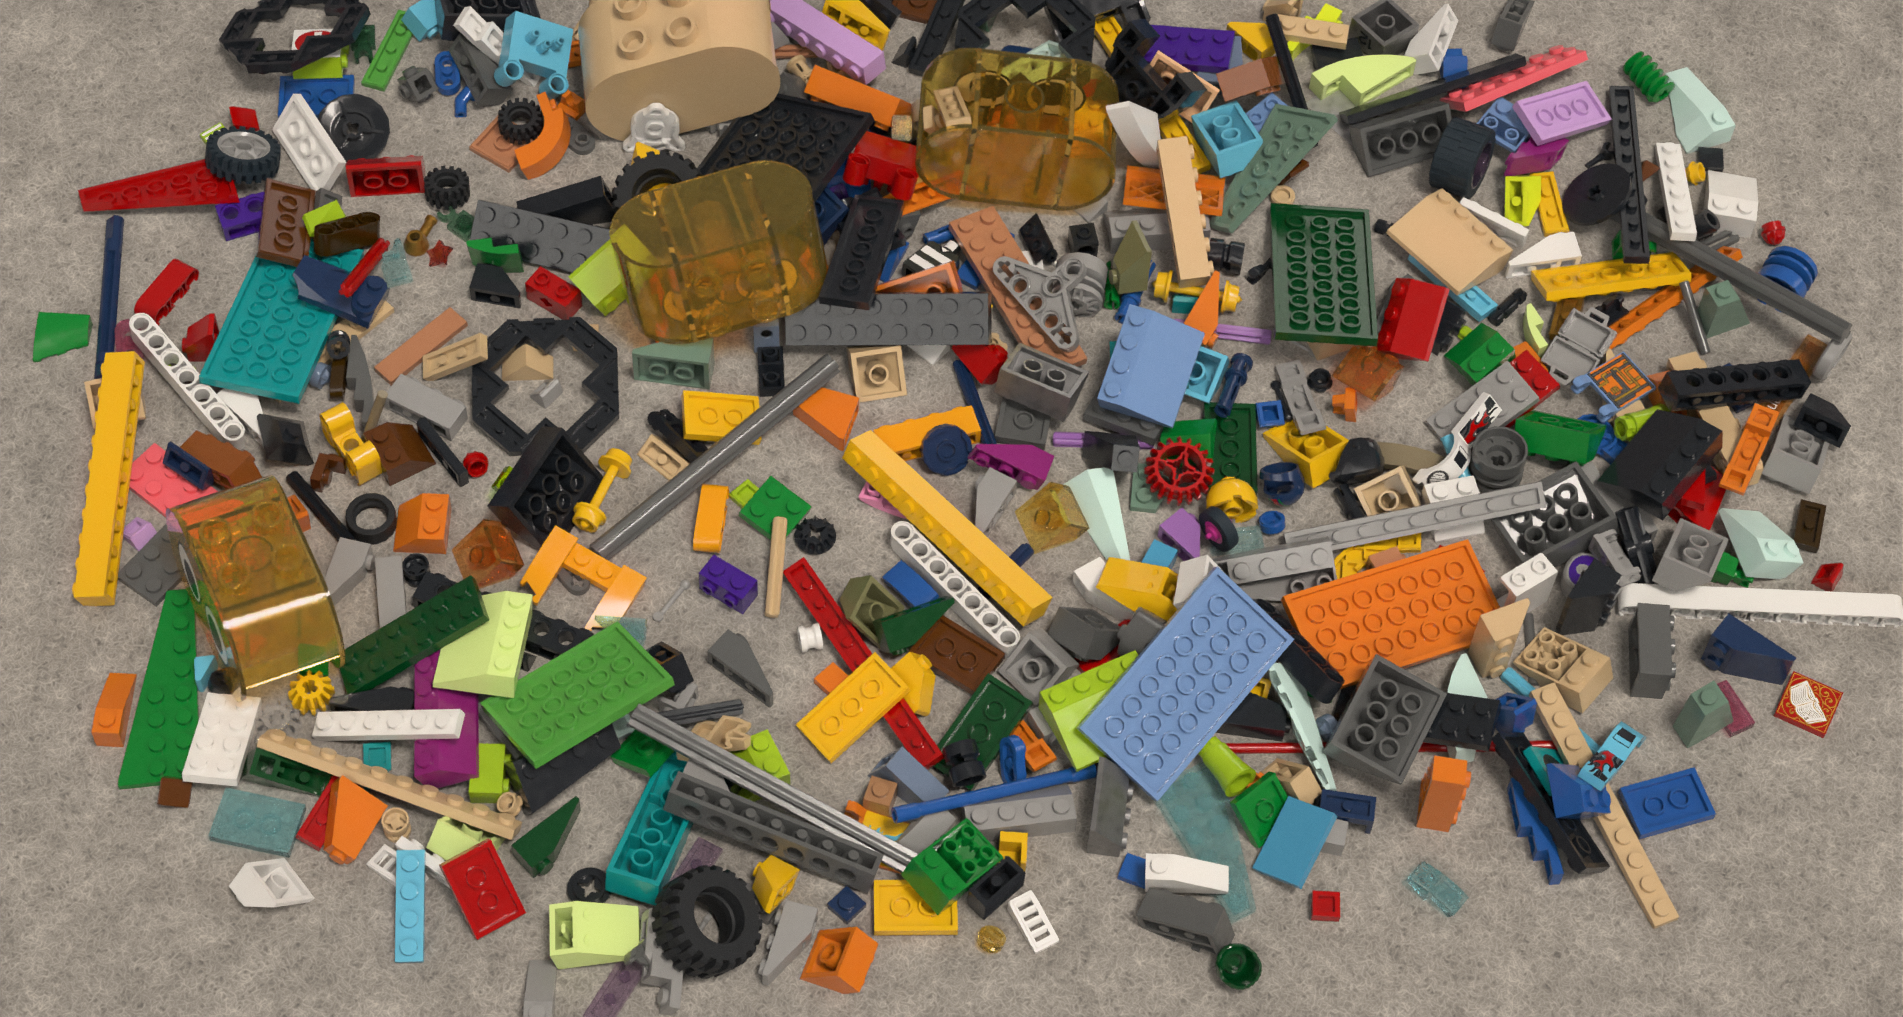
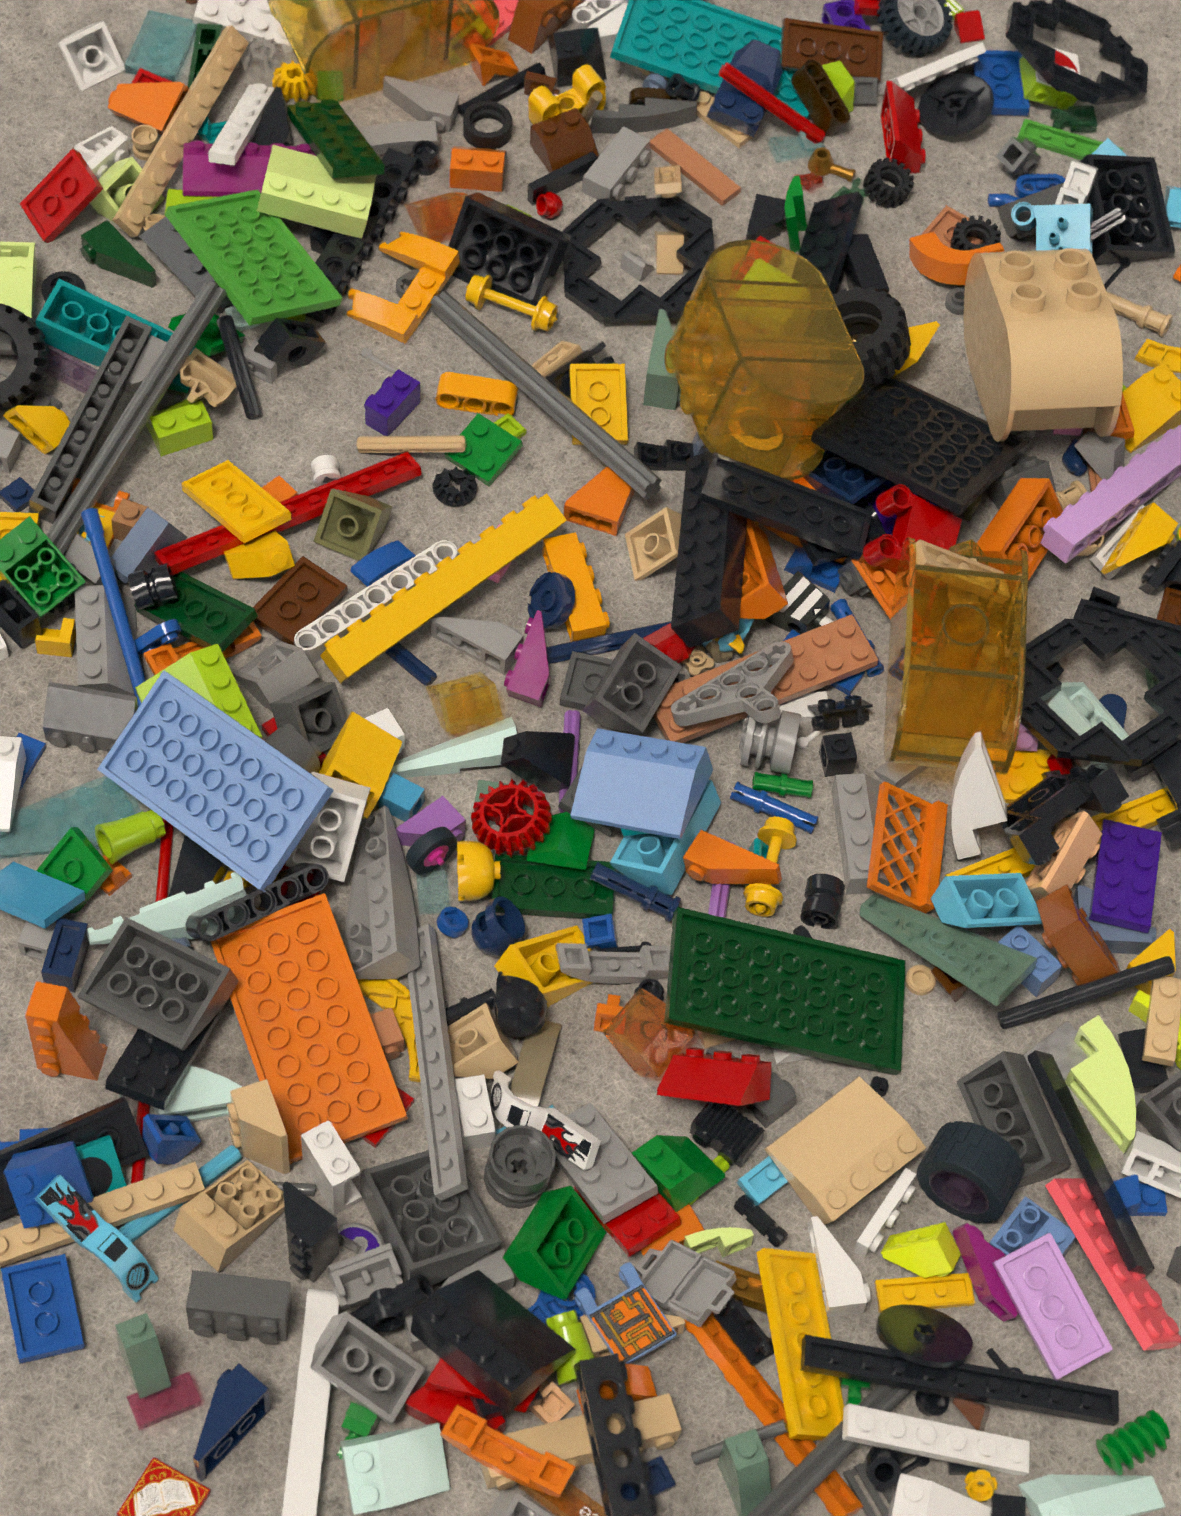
camera: 90 degrees right, 0 degrees up
medium azure plate [395,850,426,963] -> none
clear light blue slope [594,615,647,645] -> none
white tile [623,103,685,152] -> none
dark grey slope [708,629,773,708] -> none
dark green slope [873,596,955,656] -> none
olive slope [1109,220,1152,294] -> none
tan brick [1156,136,1214,288] -> none
tan slope [1261,758,1322,804] -> none

